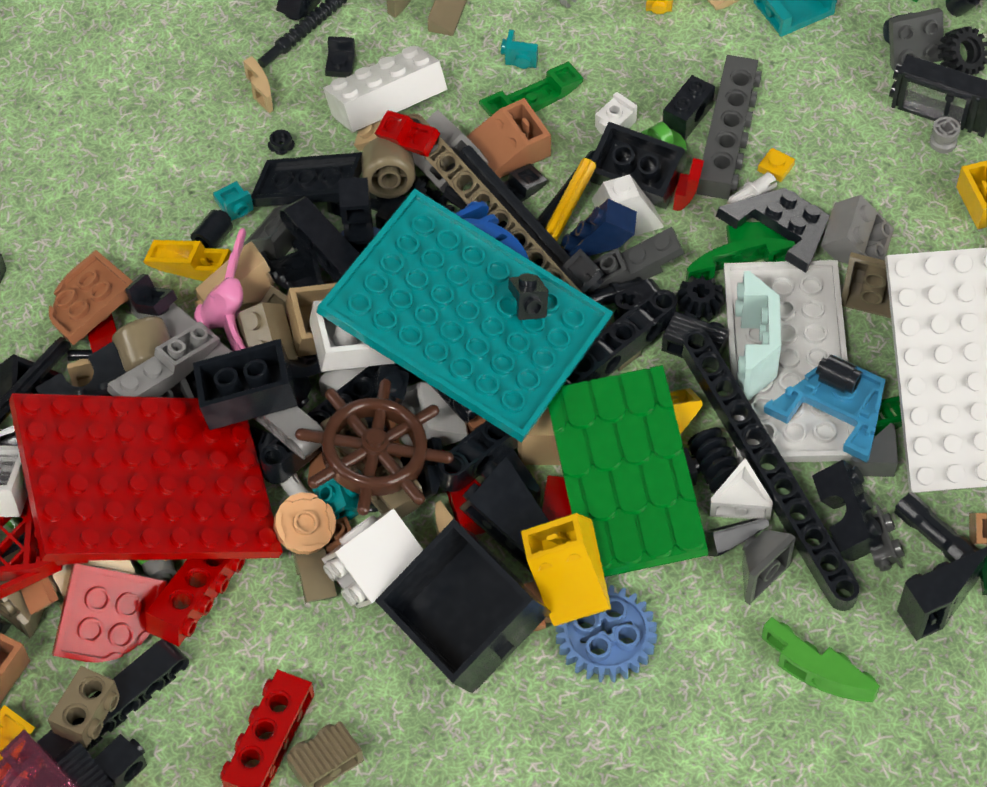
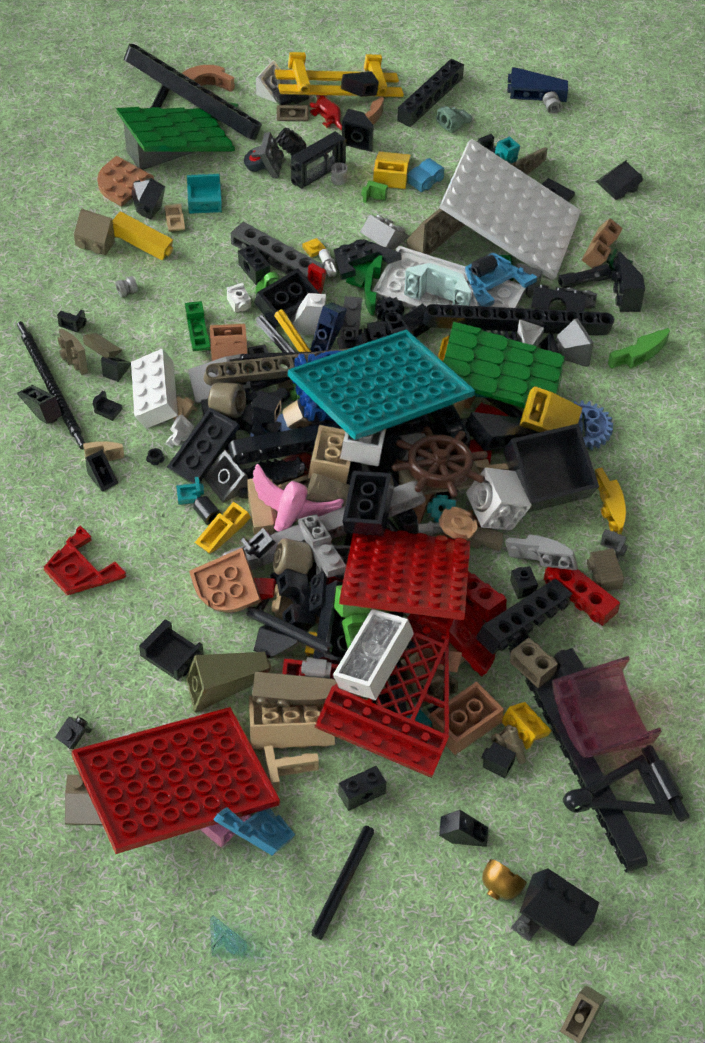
camera: 70 degrees left, 5 degrees down
red slope [374,110,440,157] -> none
teal bracket [501,30,538,69] -> none
black bracket [508,273,549,320] -> none
none -> red wing [44,526,126,596]
none -> black slope [85,449,118,492]
none -> black slope [101,357,131,382]
none -> white plate [166,415,195,448]
none -> bright green bracket [361,180,388,203]
none -> black brick [476,578,572,655]
none -> light grey slope [505,534,578,570]
none -> black brick [510,566,538,599]
none -> yellow slope [595,467,626,535]
none -> dark grey bracket [600,529,628,561]

